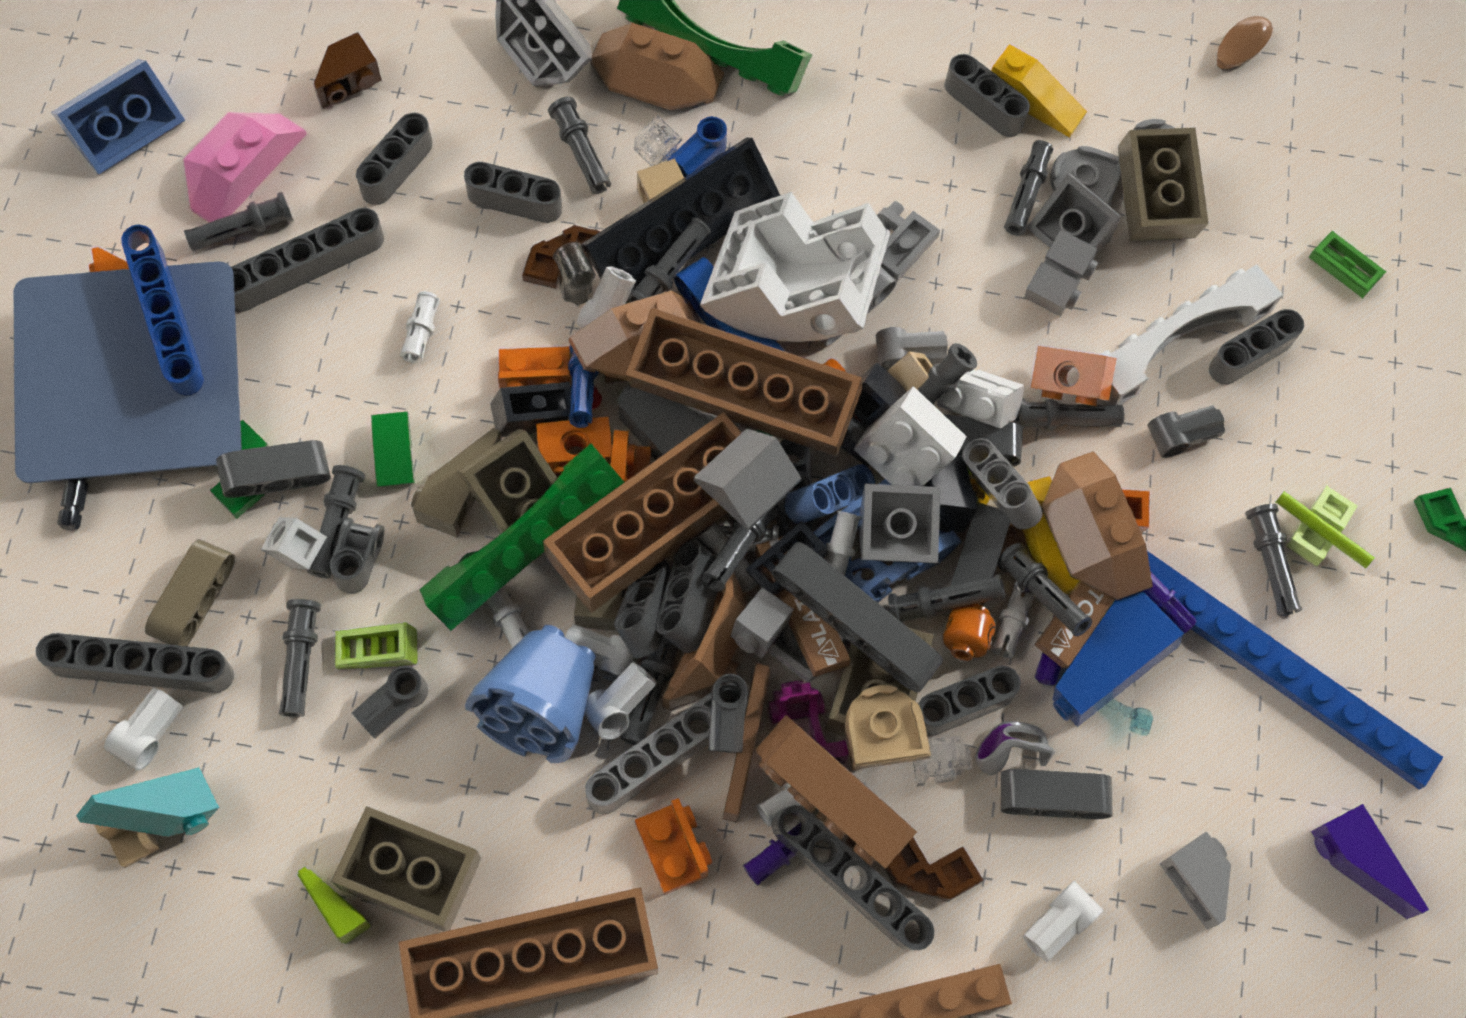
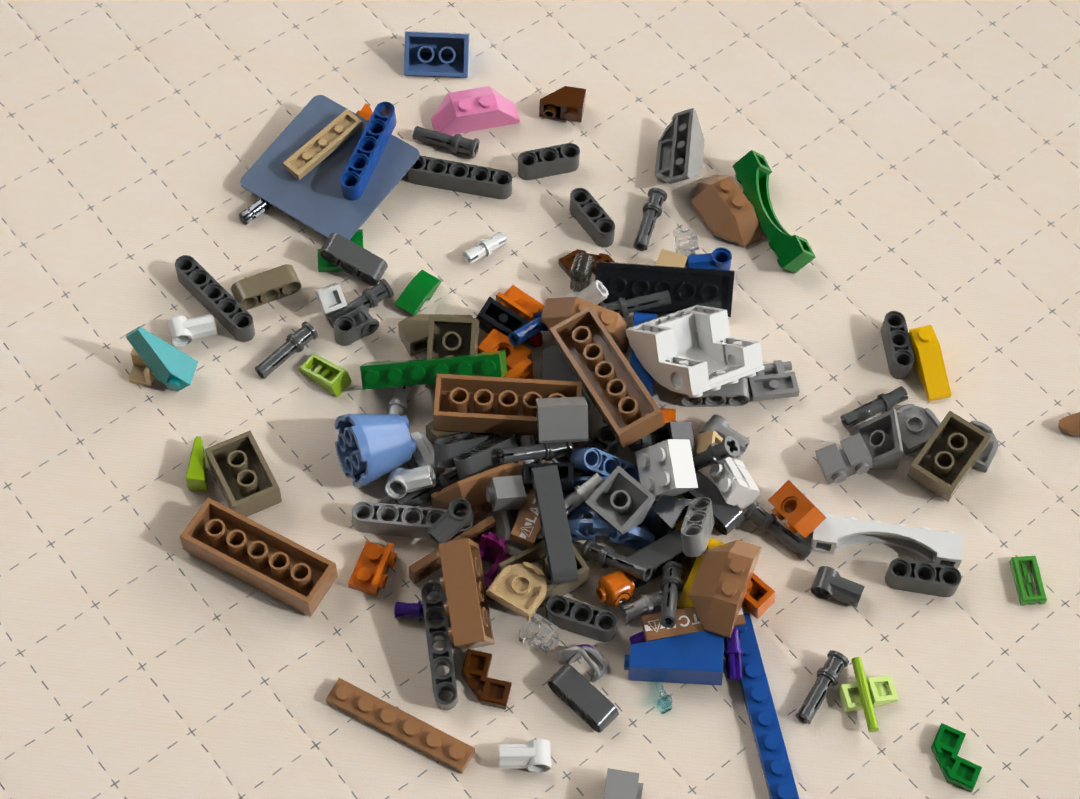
camera: 45 degrees right, 10 degrees down
dark grey piece [352,666,428,739] -> none
none -> tan plate [283,109,363,180]

